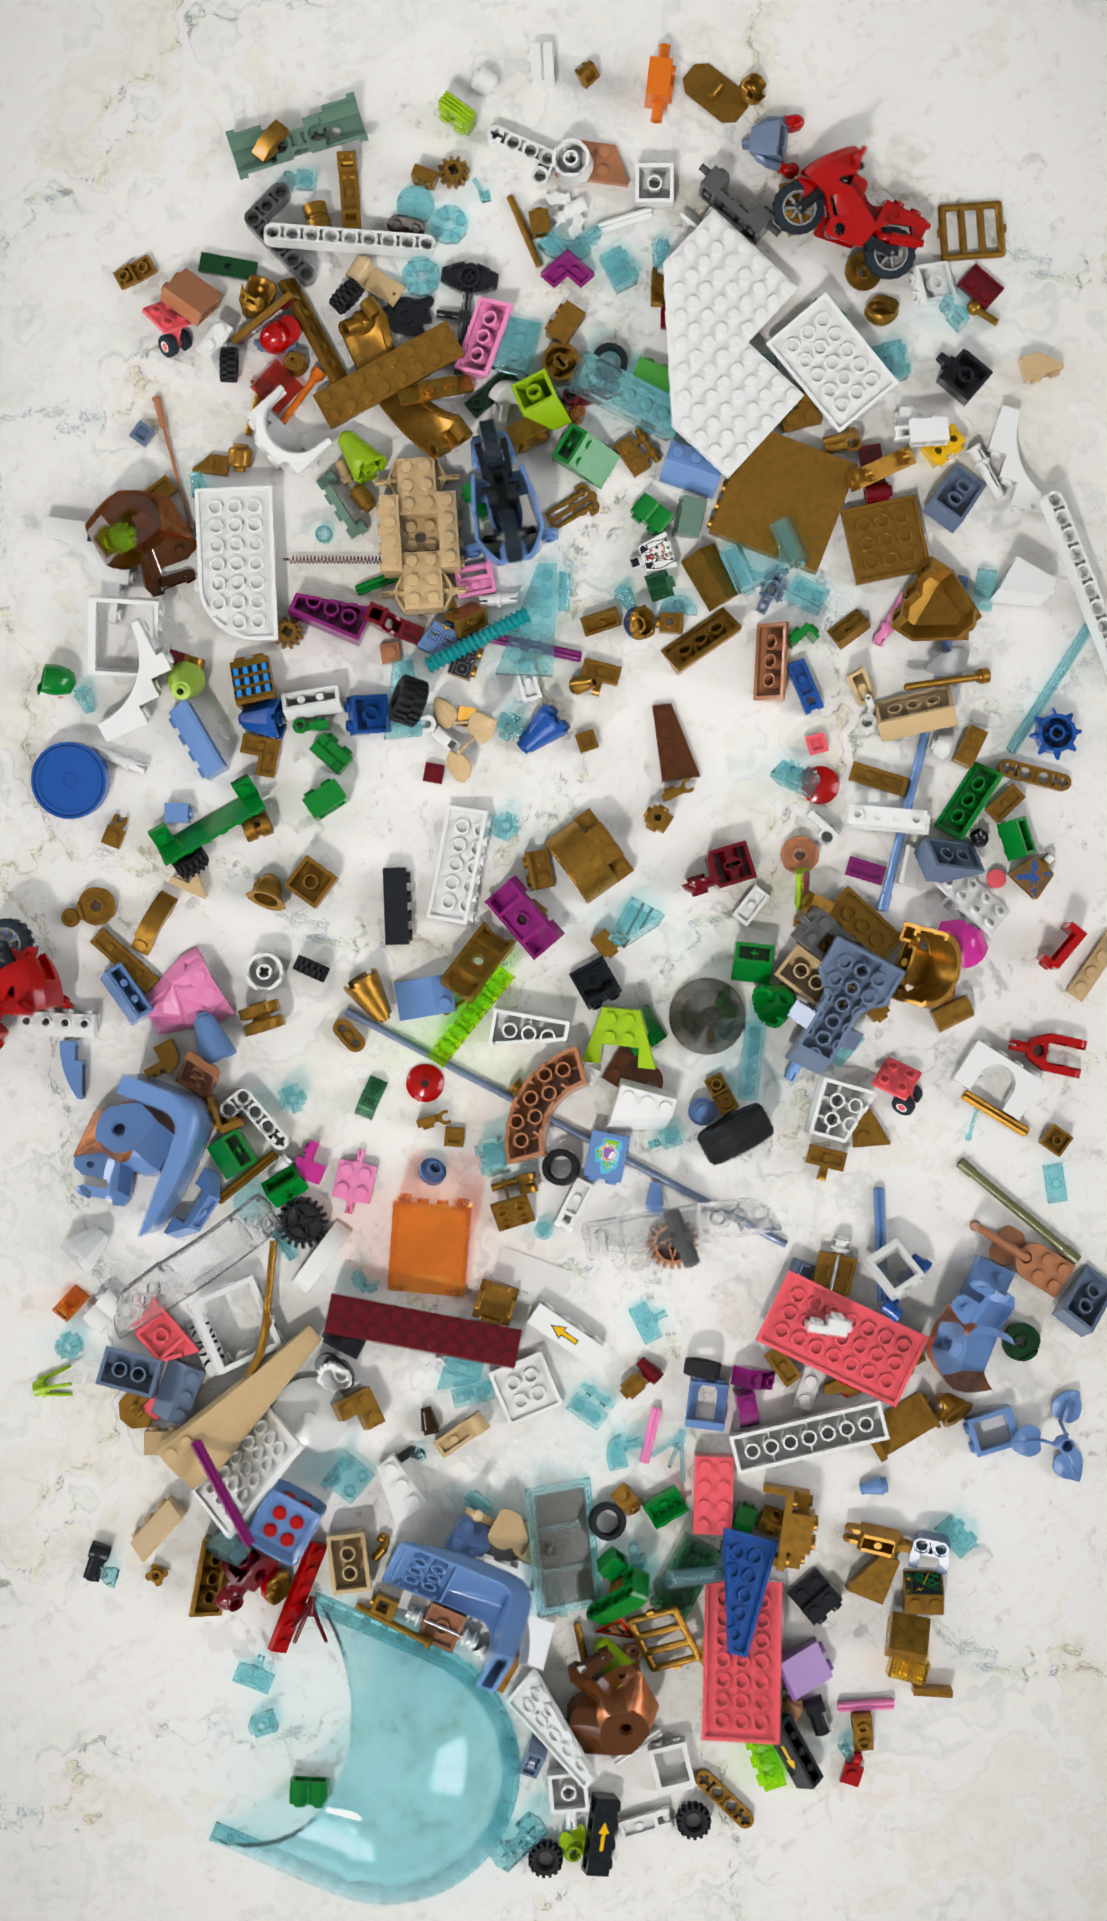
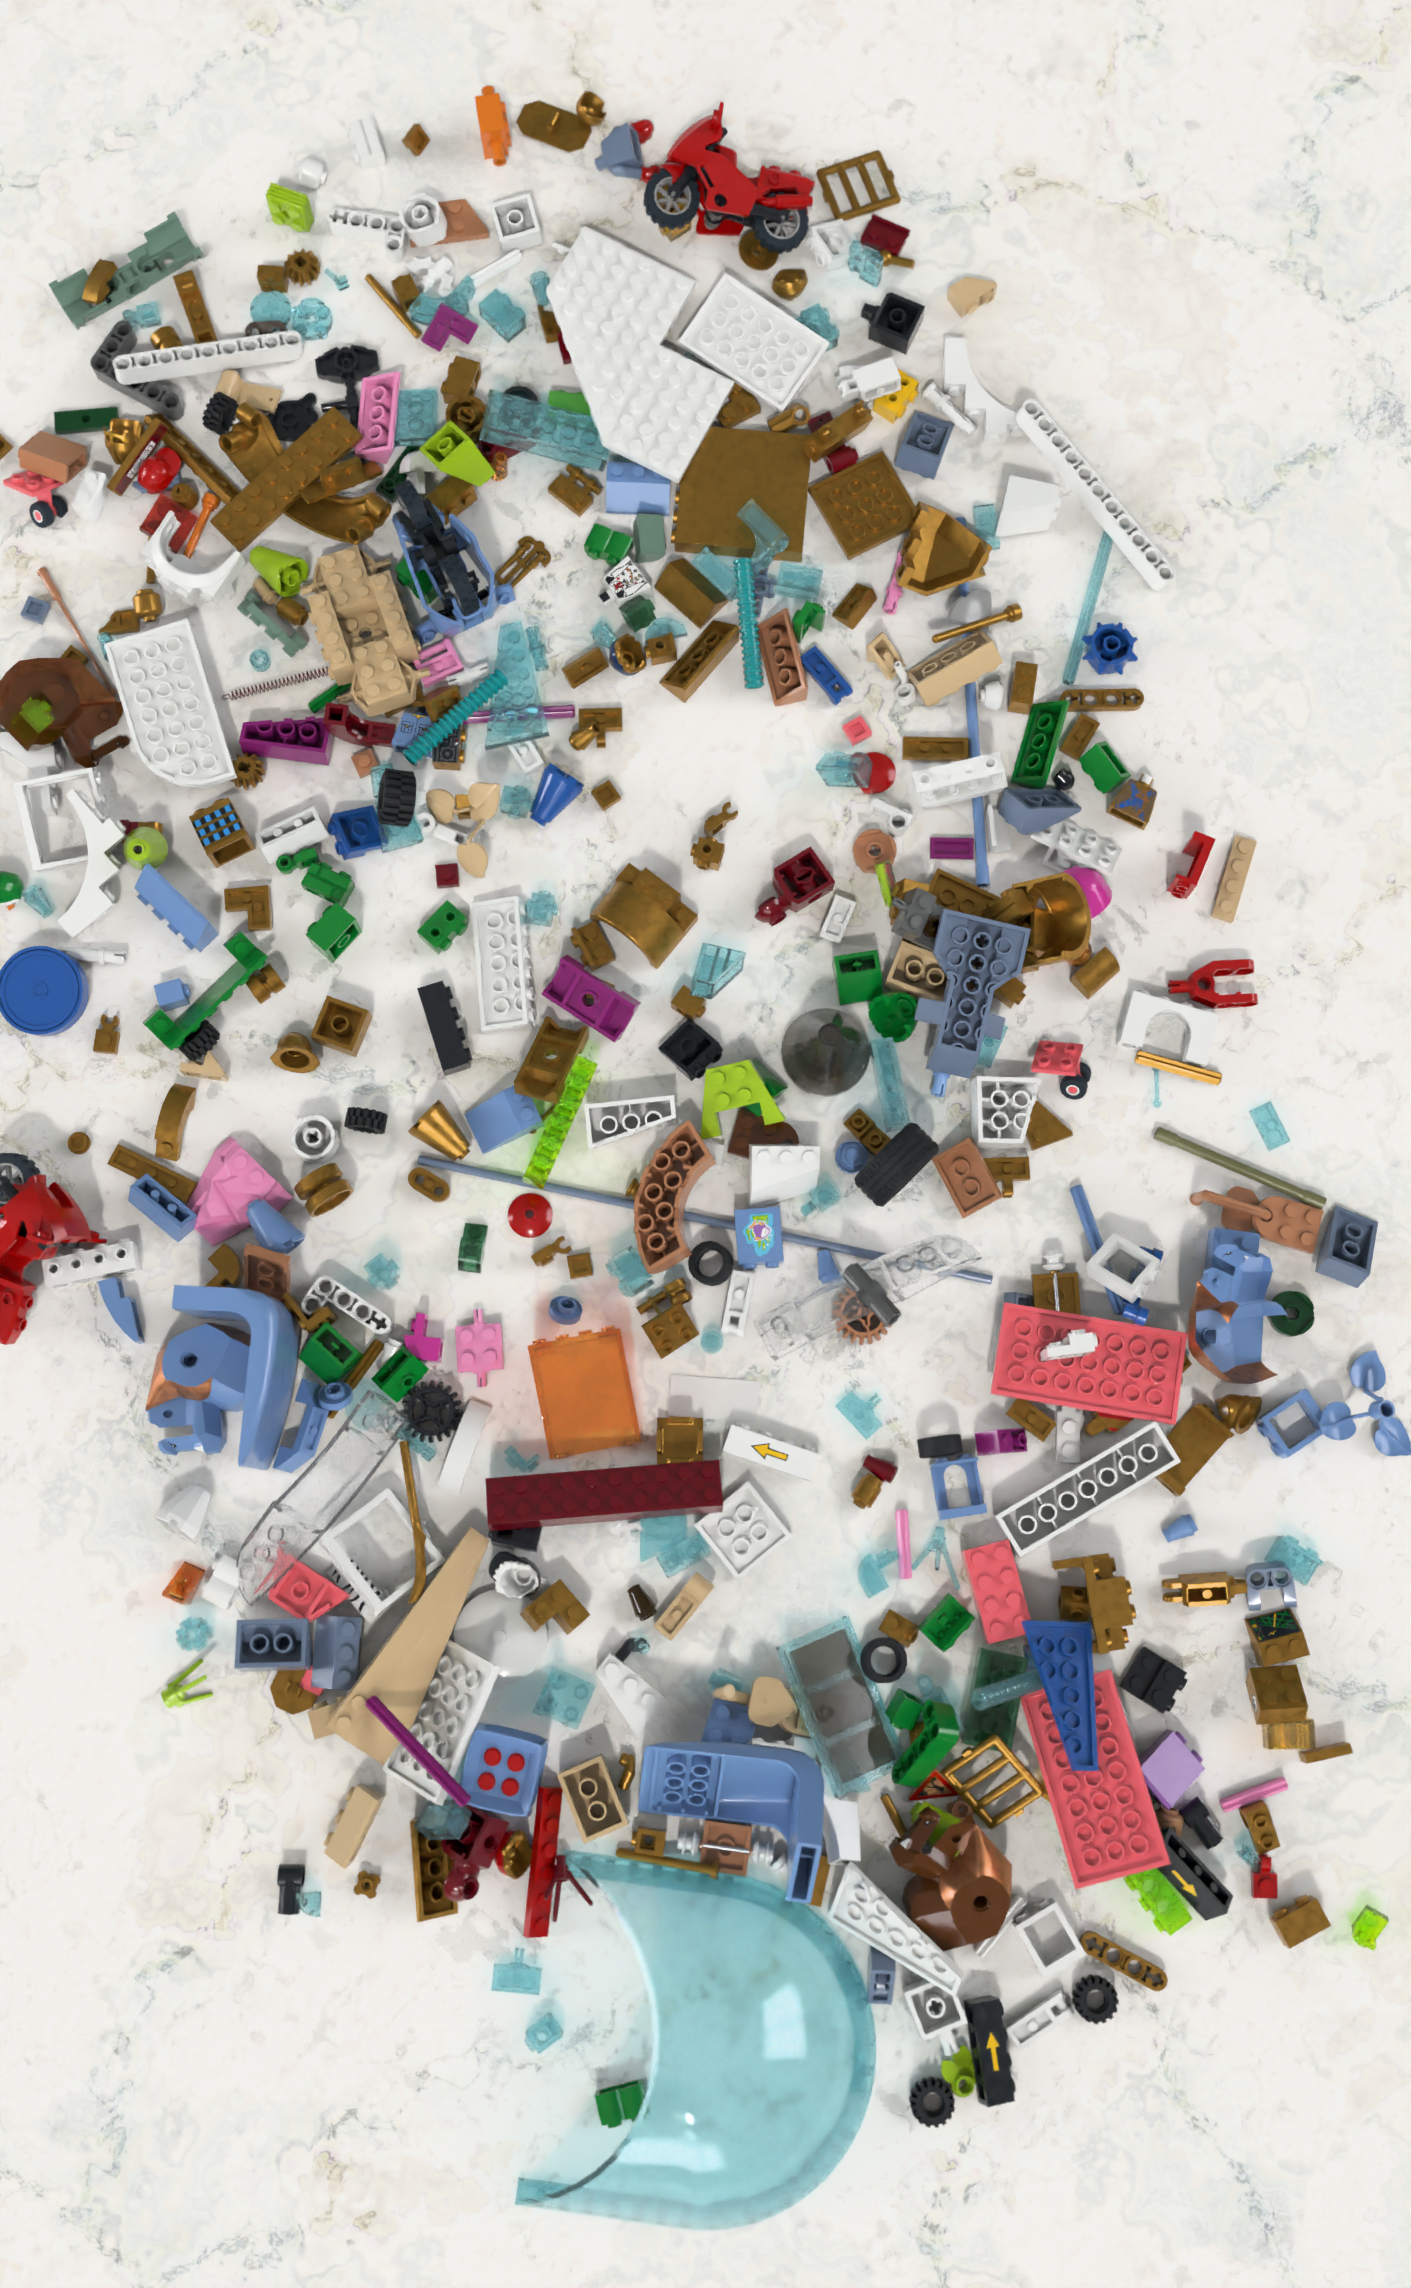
camera: 15 degrees left, 10 degrees down
pearl gold plate [77,887,116,925] -> none
black tyre [219,347,239,383] -> none
blue cone [238,698,287,739] -> none
clear light blue plate [402,256,441,297] -> none
clear light blue arch [487,1811,550,1872] -> none
slope [552,423,621,489] -> none
clear light blue plate [566,1381,616,1431] -> none
reddish brown wing [652,703,700,782] -> none
dark grey brick [698,163,782,244] -> none
green brick [732,1501,760,1533] -> none
magenta slope [733,1388,759,1428] -> none
pearl gold slope [845,1554,900,1605] -> none
coral tile [986,869,1006,889] -> none
pearl gold piece [1038,1123,1073,1157] -> none
none -> medium blue plate [318,1382,353,1411]
none -> green brick [417,900,469,955]
none -> teal piece [733,558,764,689]
none -> nougat plate [932,1137,1003,1218]
none -> pearl gold brick [981,888,1034,925]
none -> pearl gold brick [1269,1894,1331,1949]
none -> clear neon green bracket [1351,1904,1389,1951]

